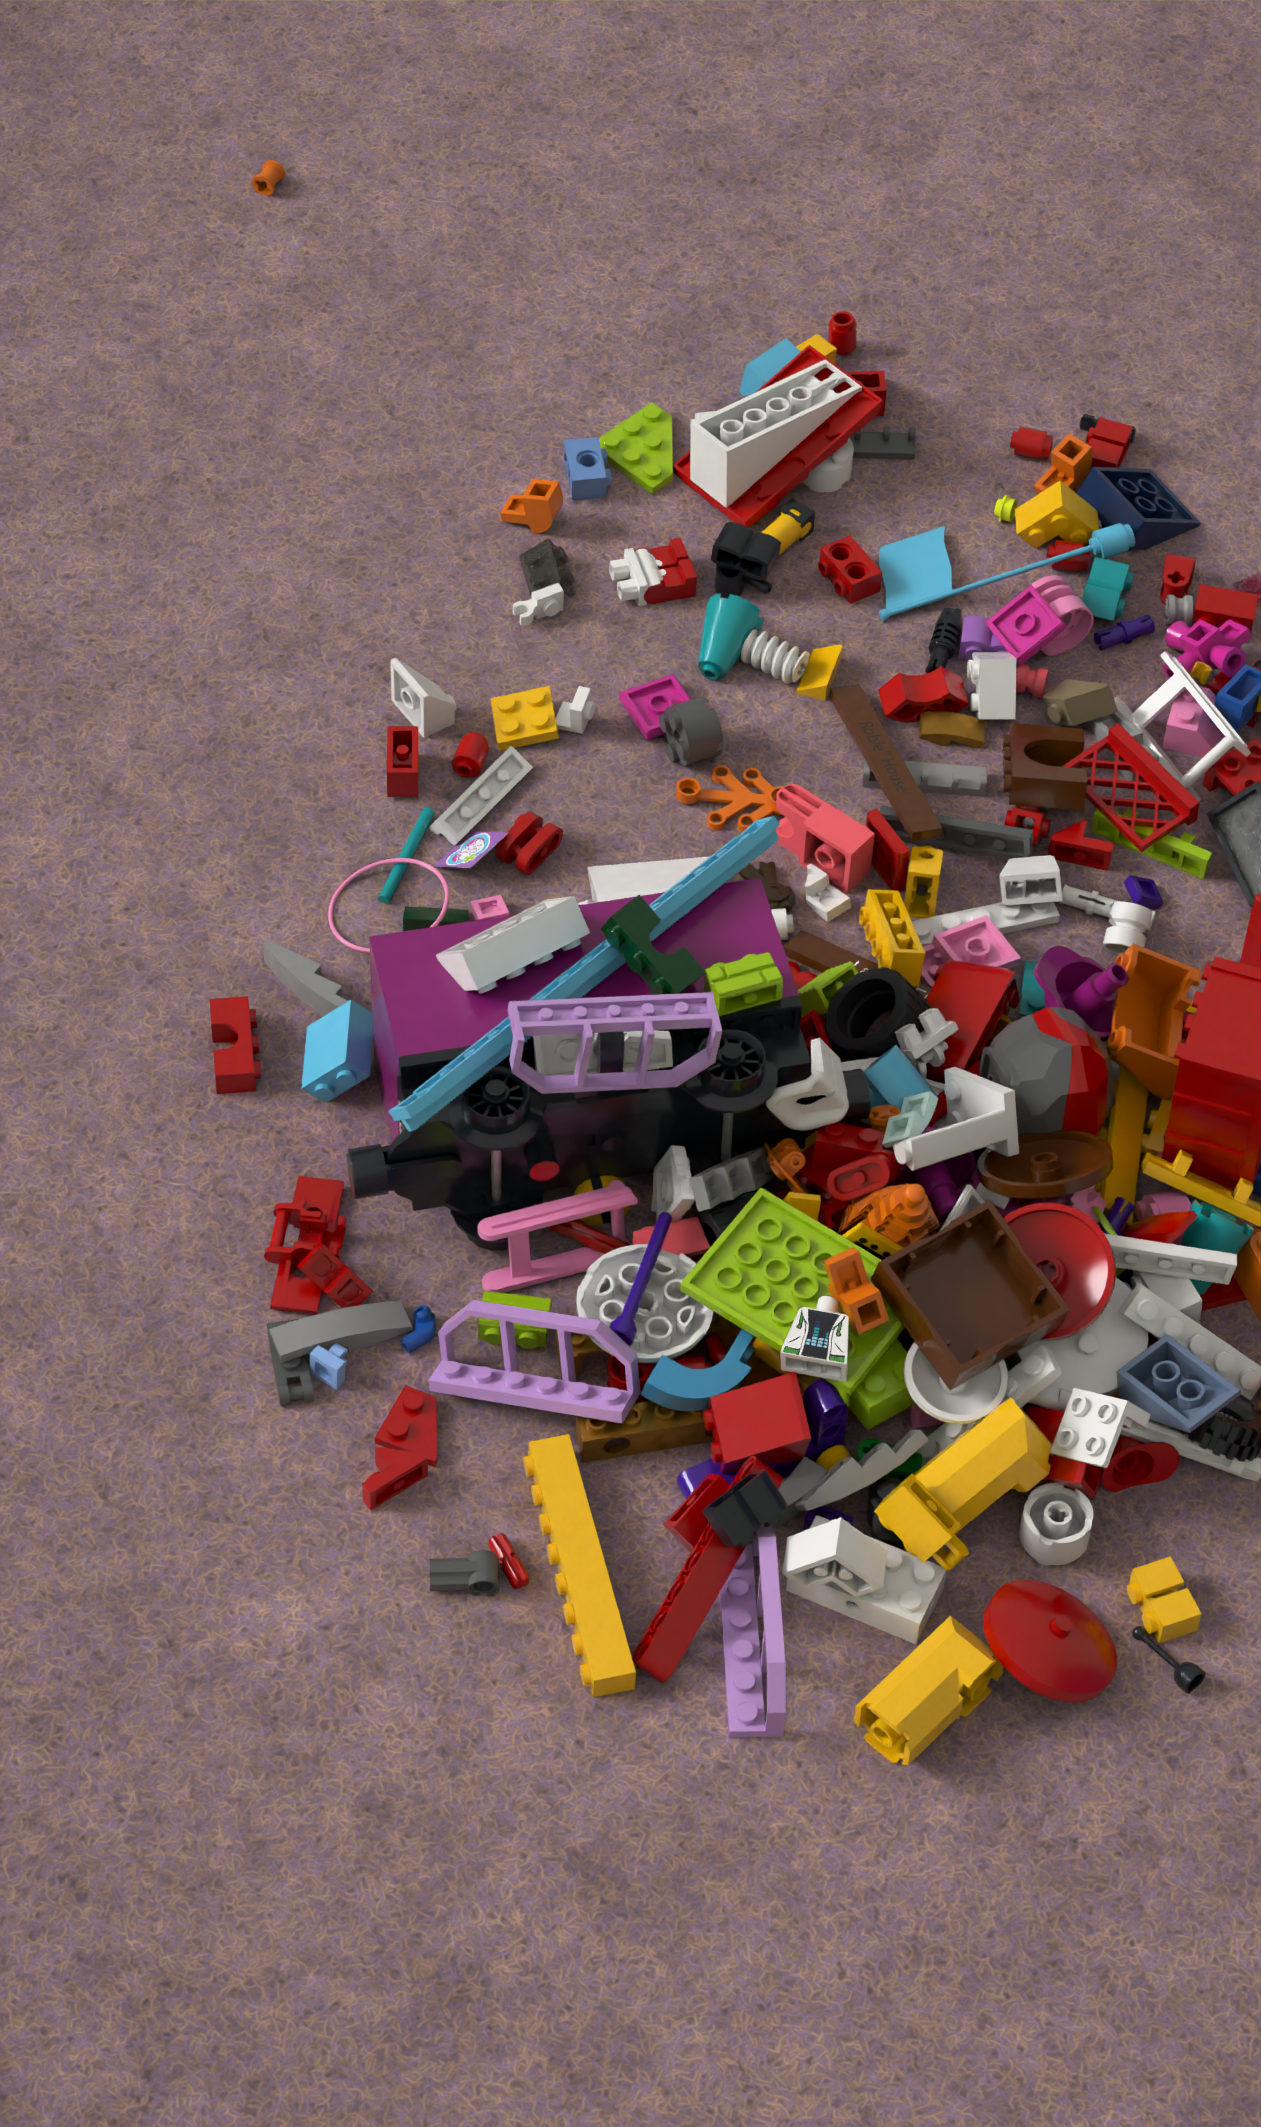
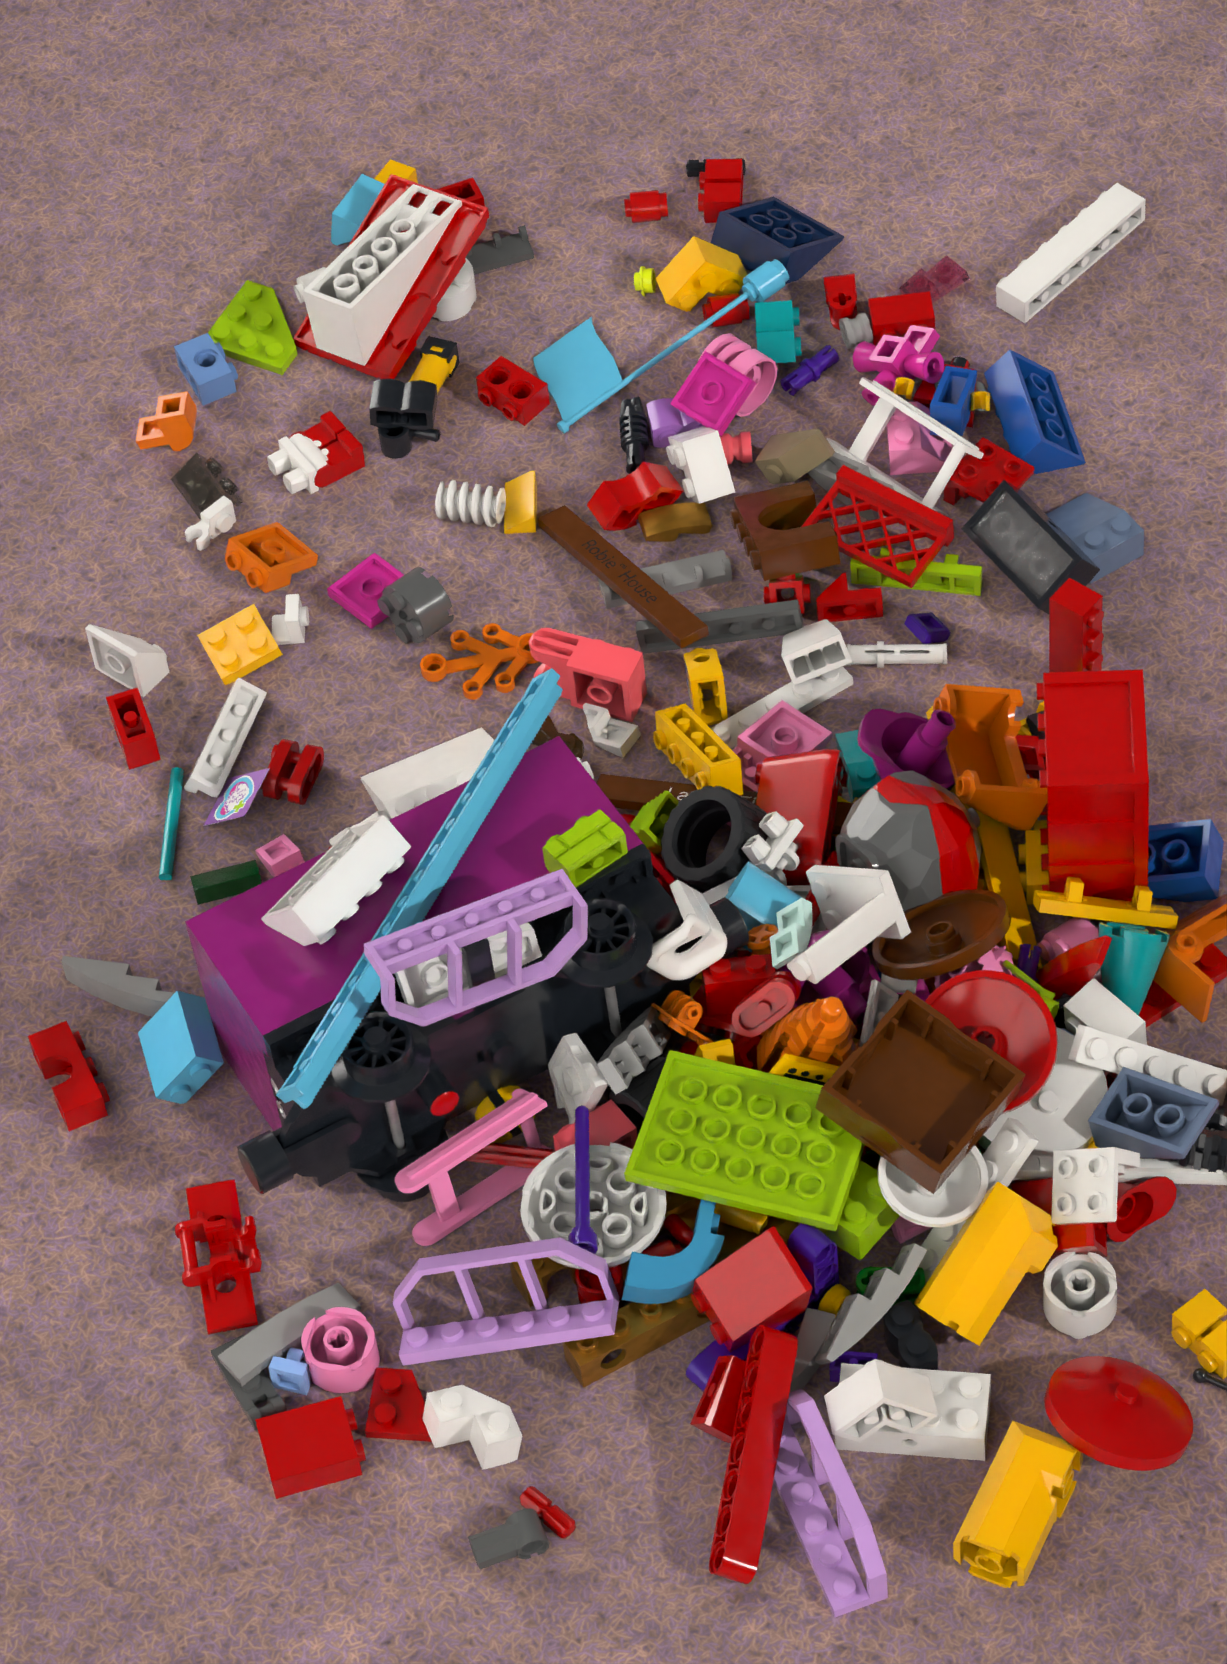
camera: 10 degrees left, 0 degrees up
red slope [297,1242,373,1308] -> none
bright pink piece [328,858,450,953] -> none
red slope [362,1447,428,1510] -> none
blue arm [400,1305,436,1354] -> none
red brick [451,732,489,778] -> none
lime brick [478,1291,551,1349] -> none
yellow brick [523,1434,636,1697] -> none
dark green arch [600,895,705,995] -> none
teal cone [698,594,765,680] -> none
black brick [702,1470,788,1548] -> none
torso [780,1296,849,1382] -> none
orange brick [823,1247,889,1335] -> none
red brick [828,311,857,355] -> none
red tile [866,808,910,892] -> none
yellow brick [874,1474,969,1571] -> none
orange brick [1034,433,1092,494] -> none
white wheel [1102,901,1152,954] -> none
white hinge [1104,1233,1237,1285] -> none
none -> orange plate [225,522,318,593]
none -> red brick [255,1396,366,1499]
none -> bright pink brick [301,1307,380,1393]
none -> white brick [422,1385,522,1470]

